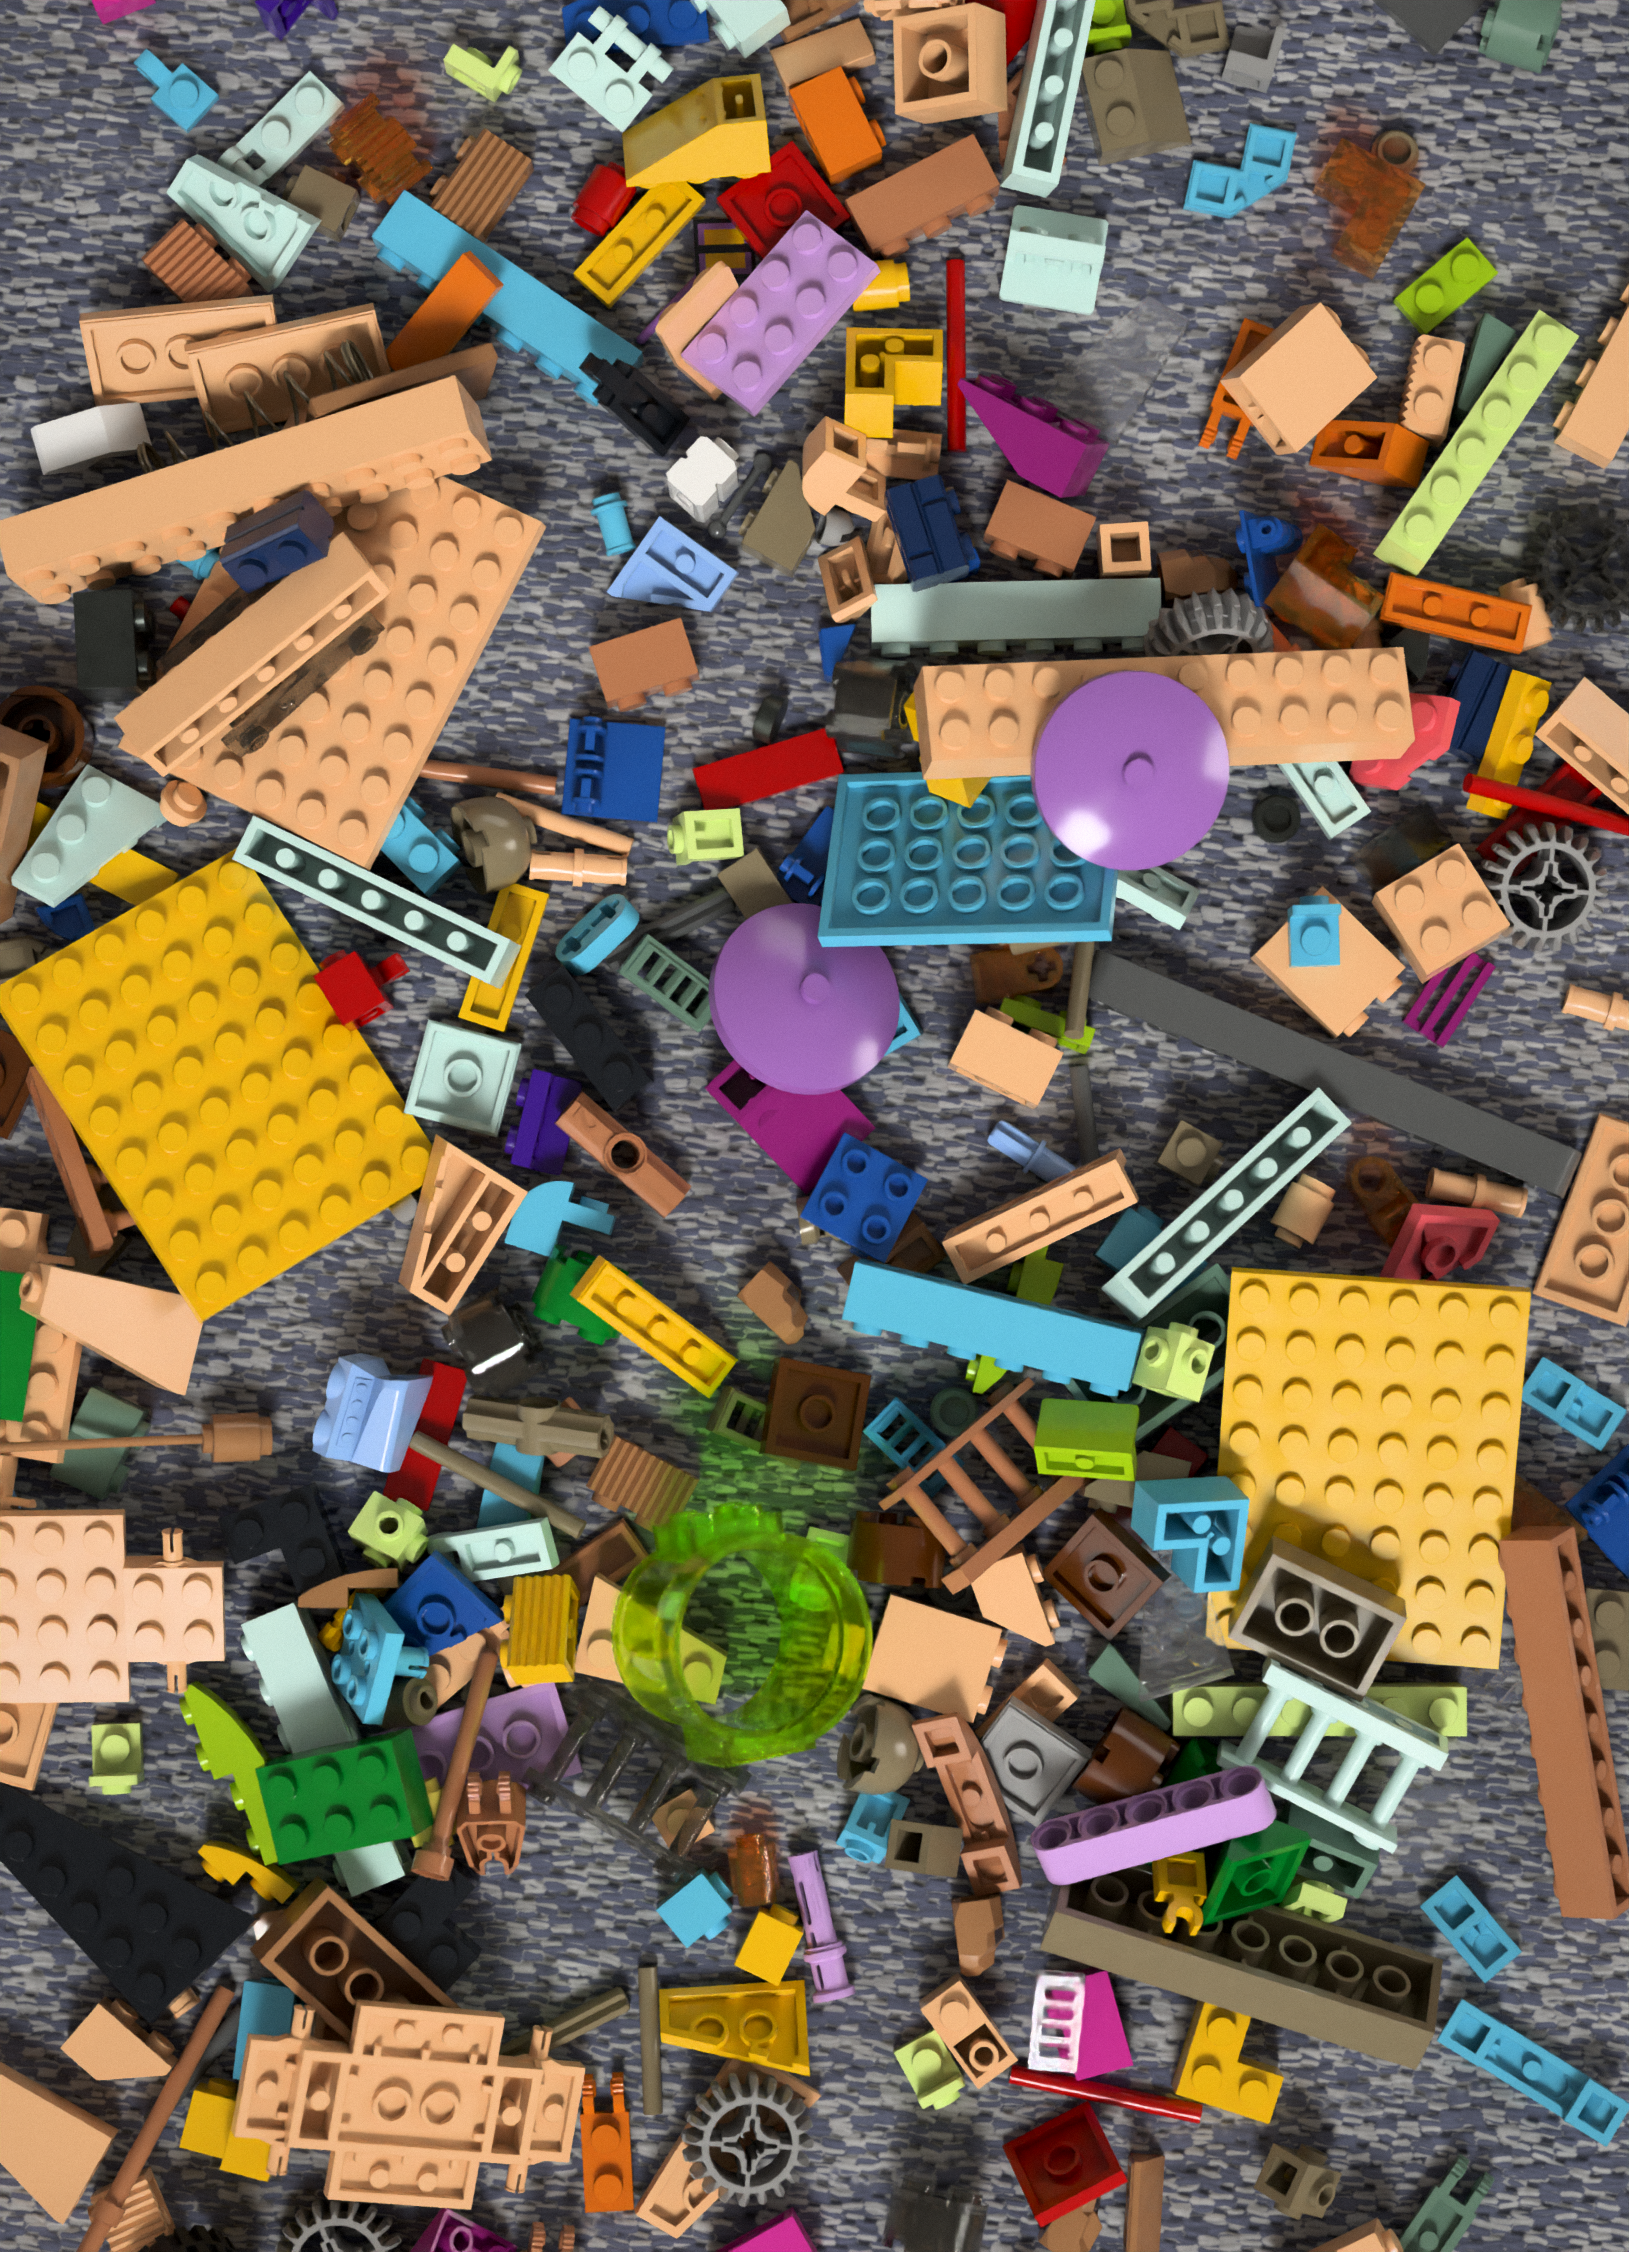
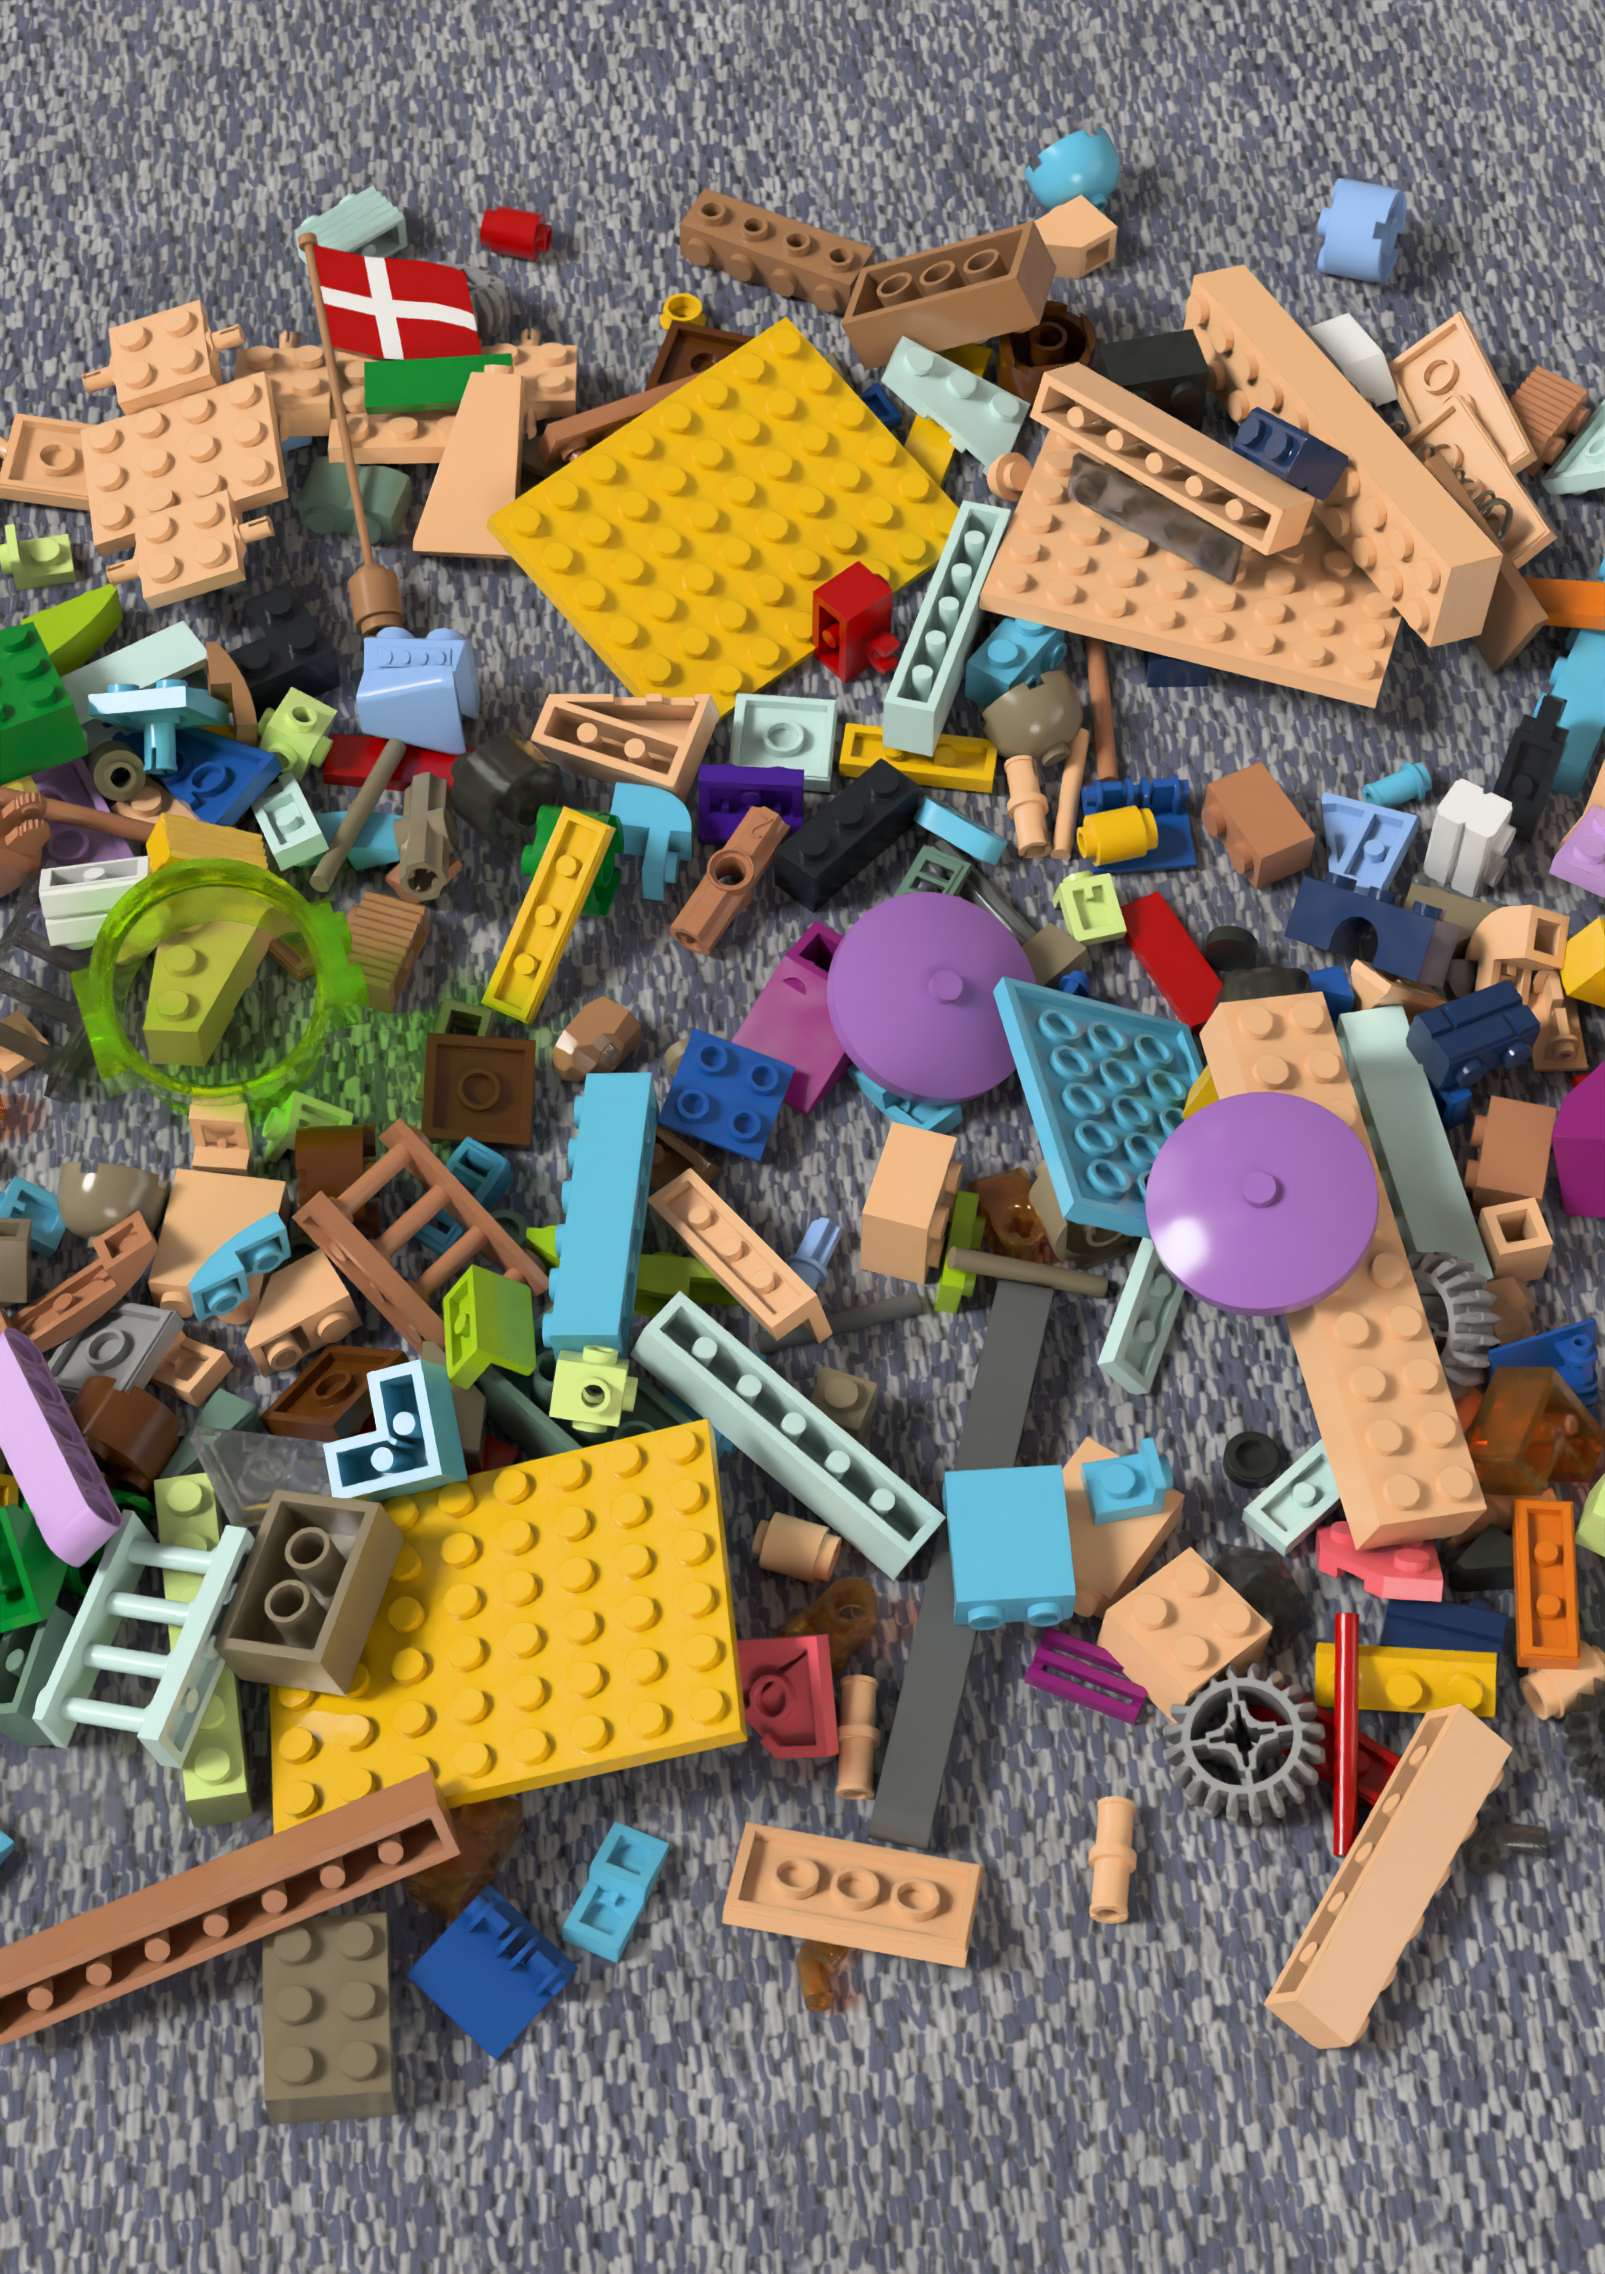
camera: 80 degrees right, 30 degrees down
none -> white brick [39,856,160,950]
none -> medium azure slope [188,1211,292,1322]
none -> medium azure panel [942,1465,1076,1630]
none -> yellow brick [1077,805,1158,867]
none -> dark blue arch [1284,871,1463,988]

